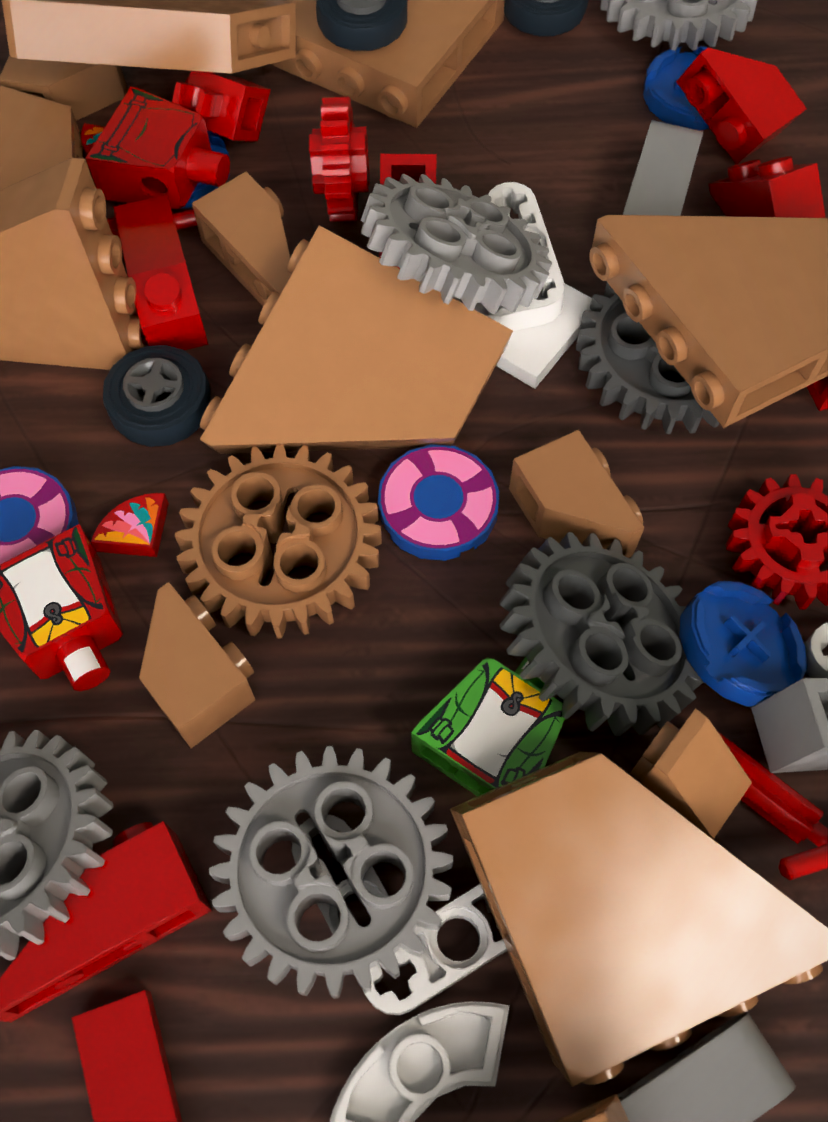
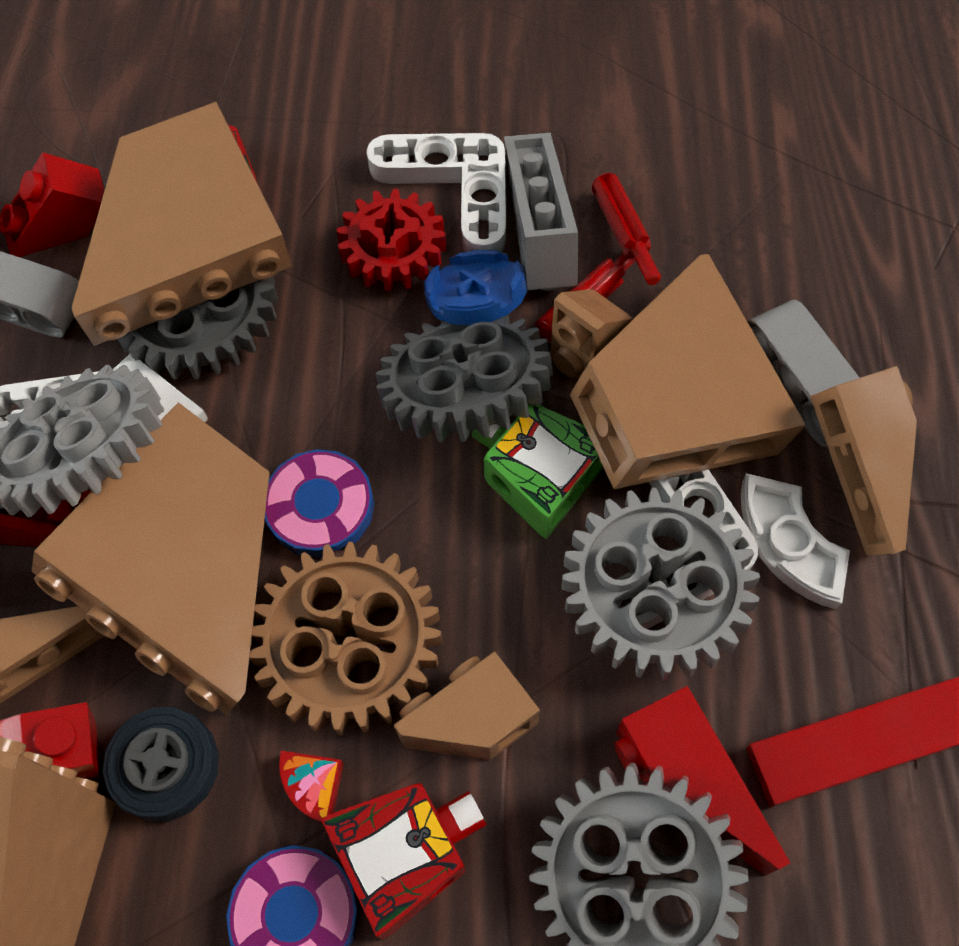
camera: 85 degrees left, 0 degrees up
medium nougat slope [509,430,644,558] -> none

